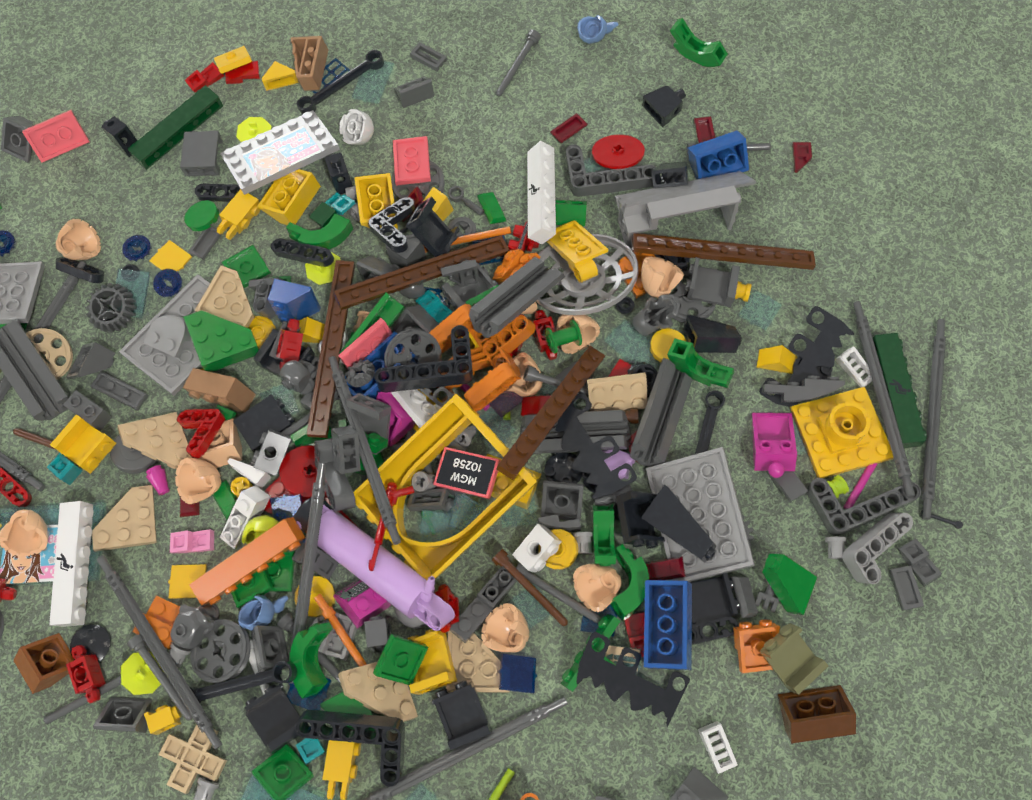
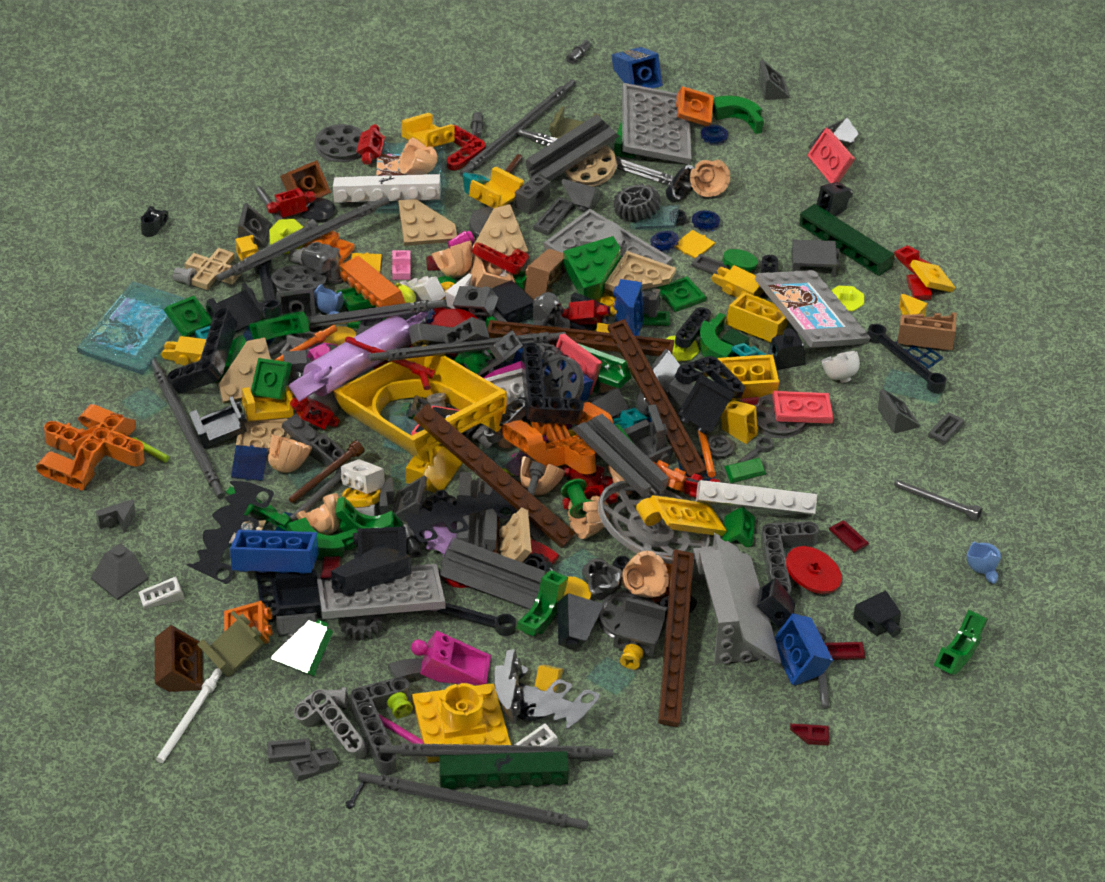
camera: 85 degrees right, 25 degrees down
none -> white bar [156,668,223,763]

